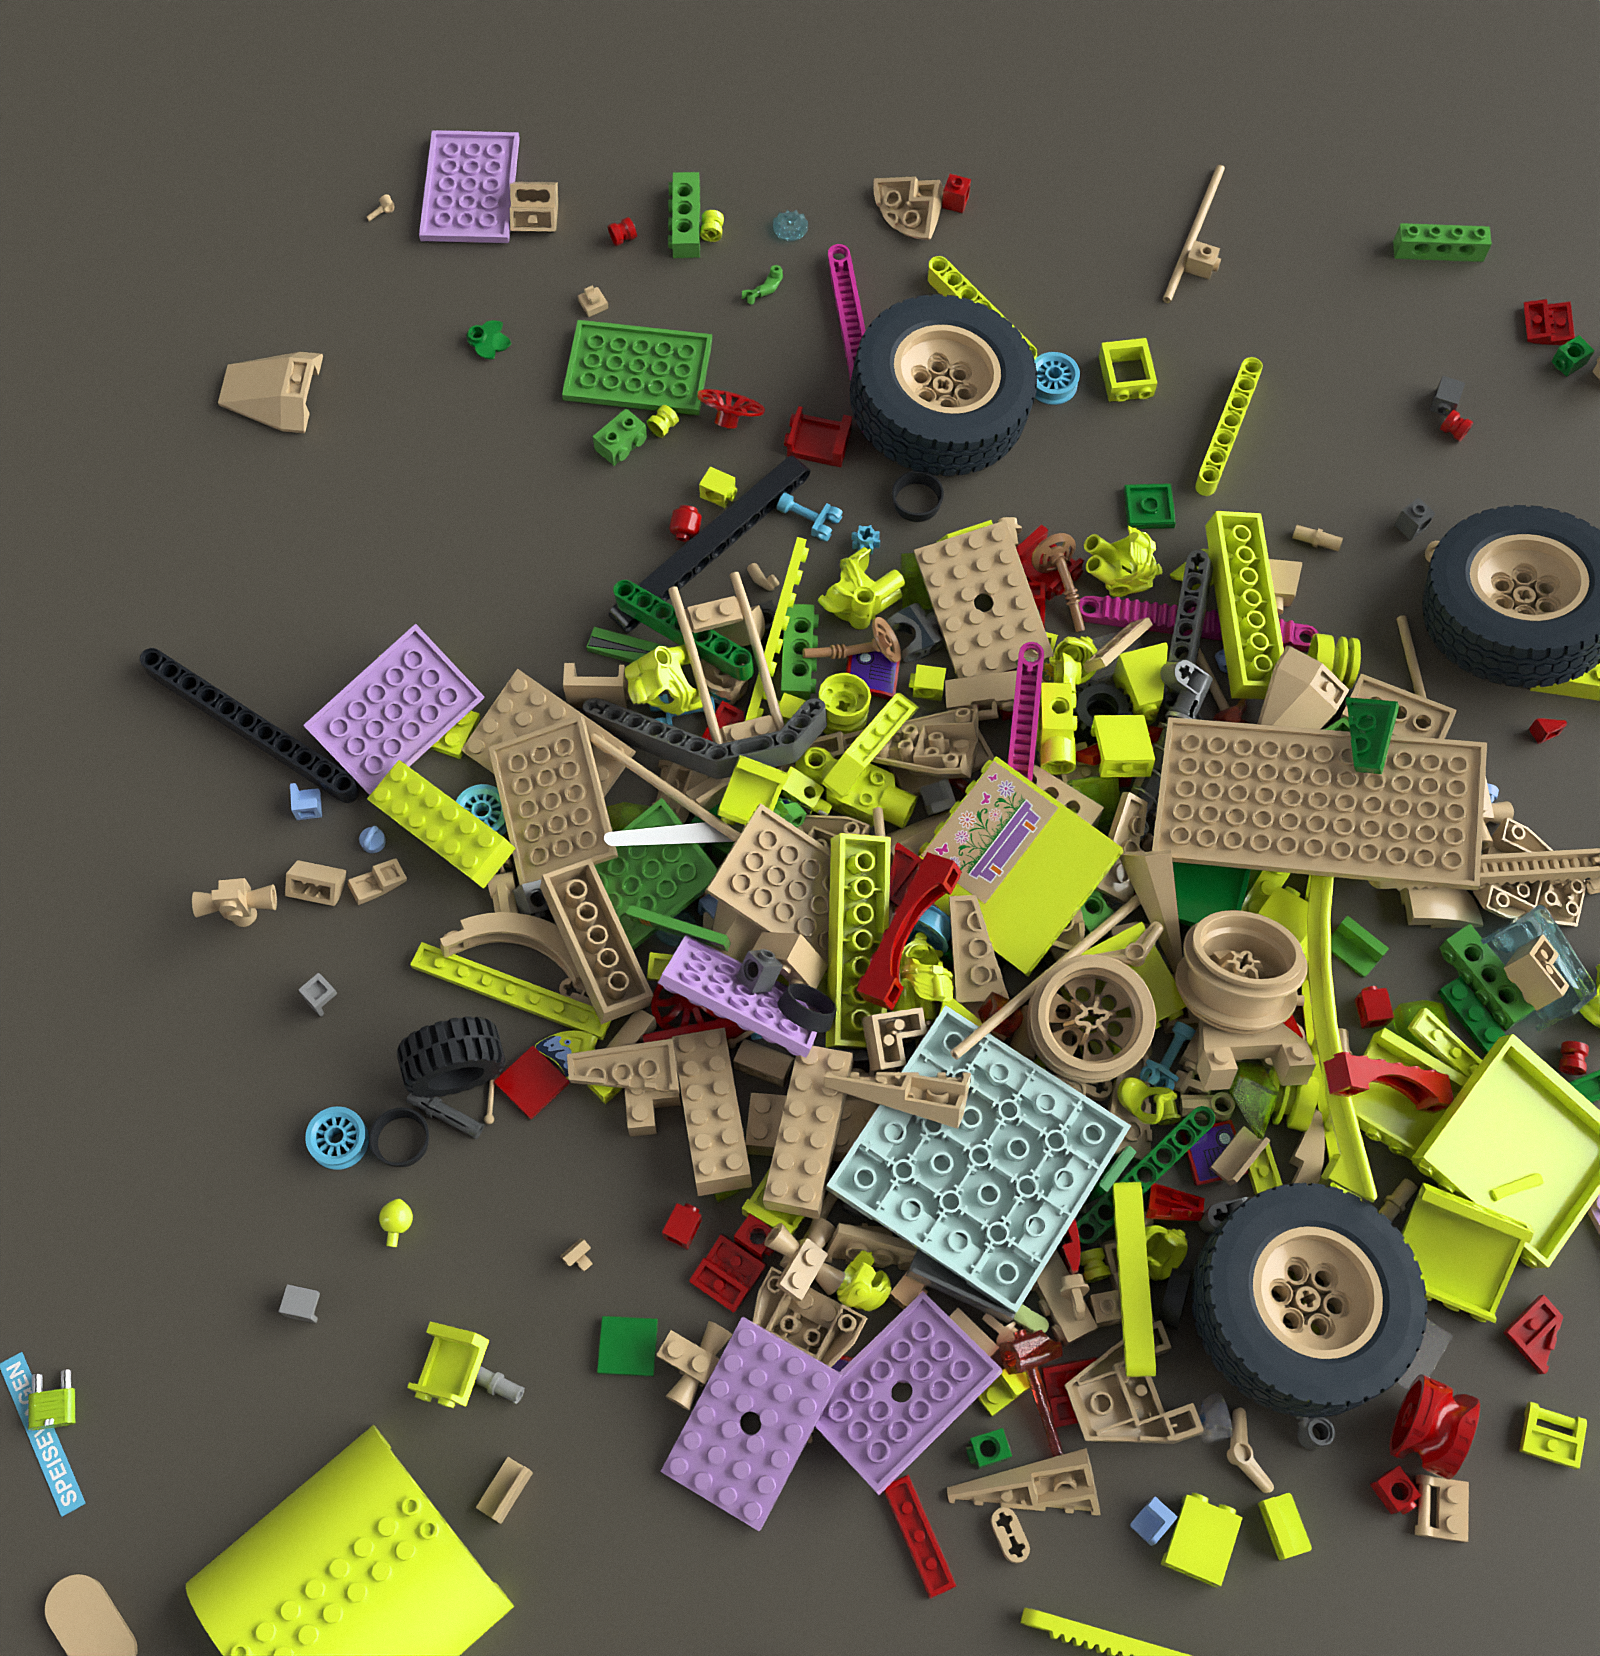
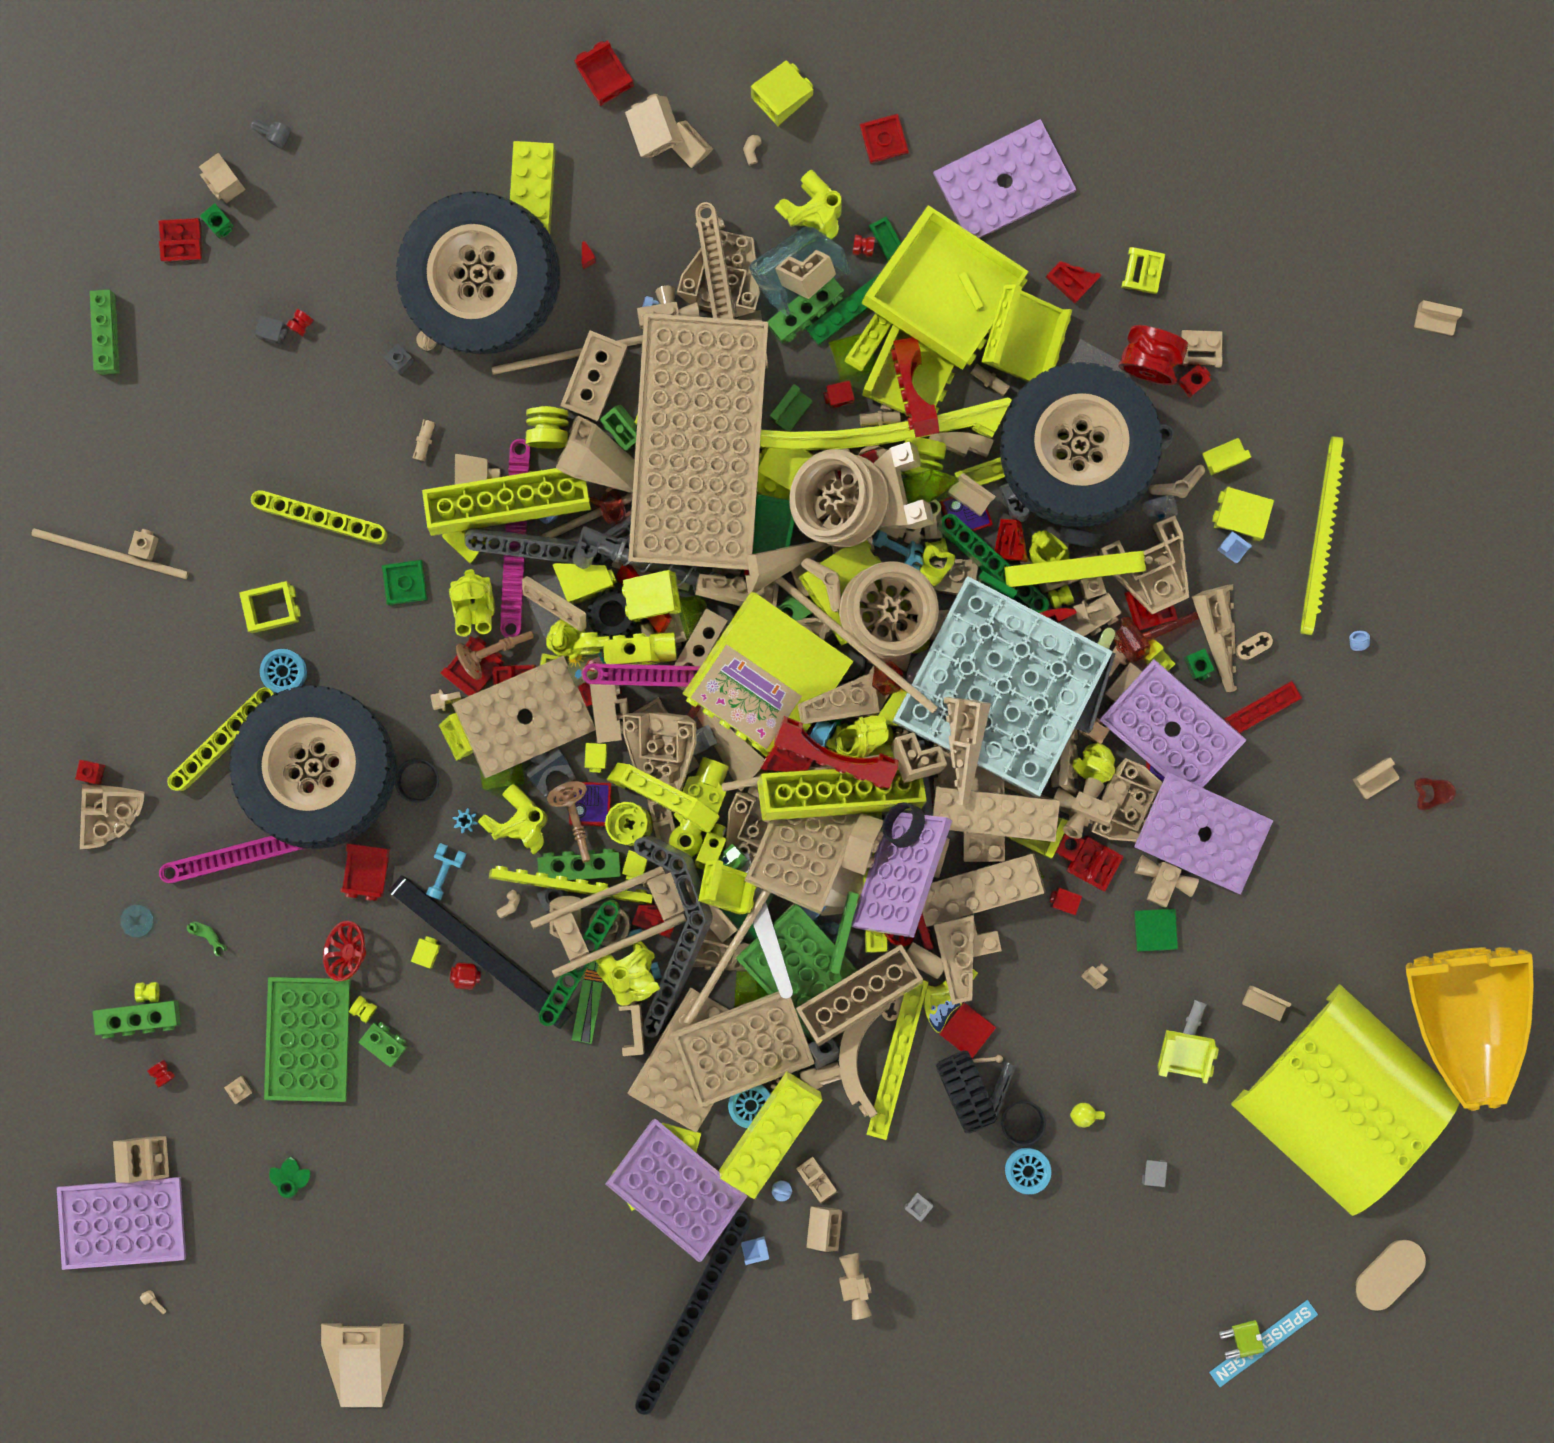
camera: 95 degrees left, 20 degrees up
dark grey brick [736,949,783,993] -> none
green wing [1346,697,1399,774] -> none

